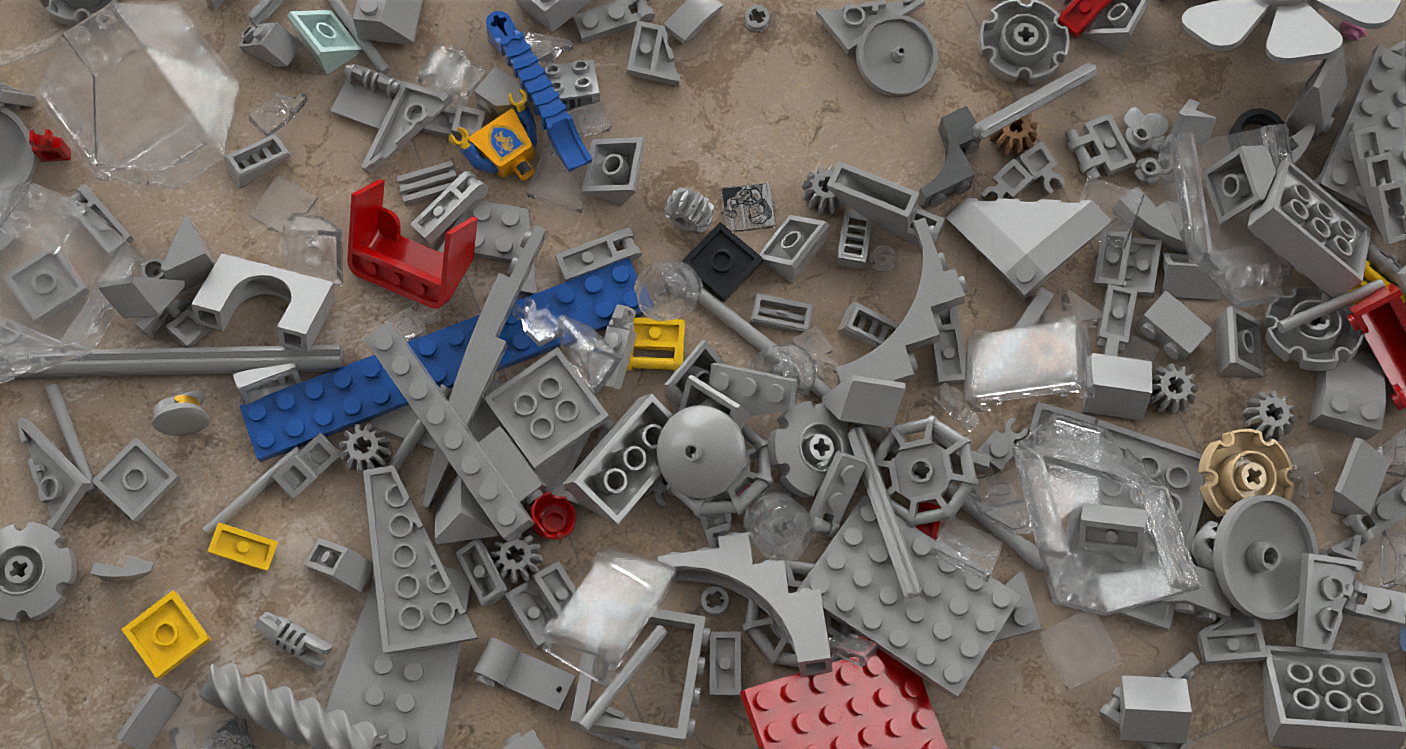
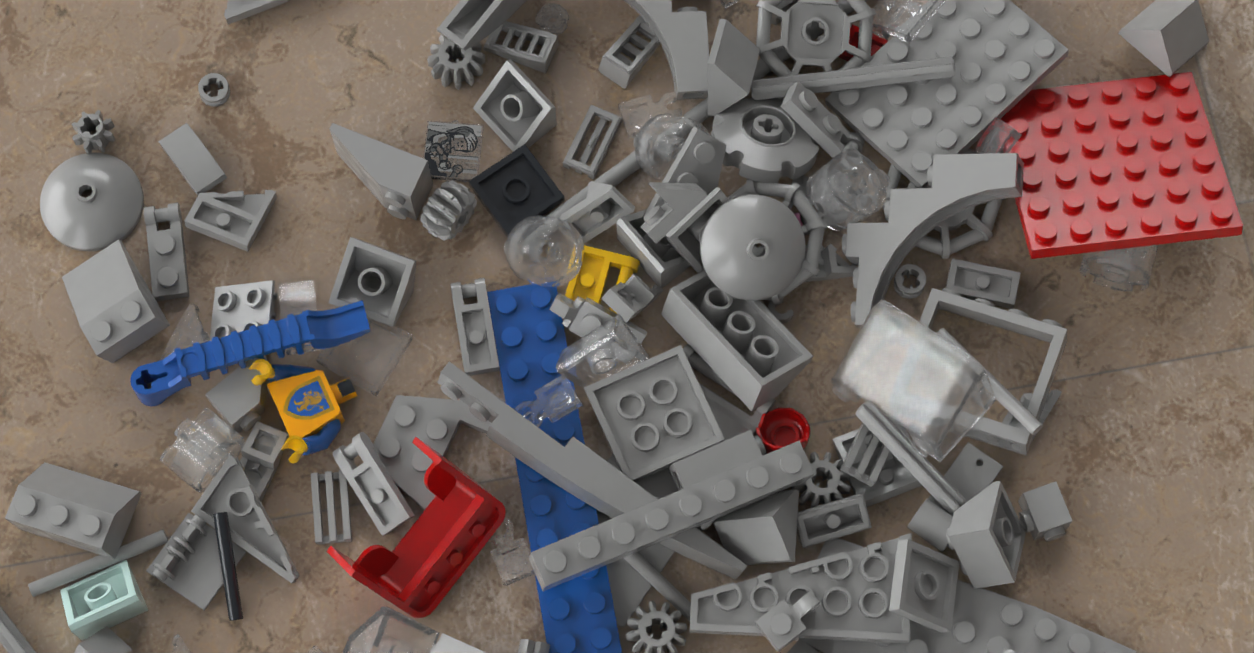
camera: 75 degrees left, 0 degrees up
none -> black bar [213,512,243,621]
none -> light grey slope [329,123,433,220]
none -> light grey slope [560,181,635,245]
none -> light grey slope [601,274,664,323]
none -> light grey slope [640,182,708,244]
none -> light grey plate [755,591,820,652]
none -> light grey tile [840,416,902,487]
none -> light grey axle [856,400,965,514]
none -> light grey plate [889,539,959,632]
none -> light grey slope [947,481,1026,589]

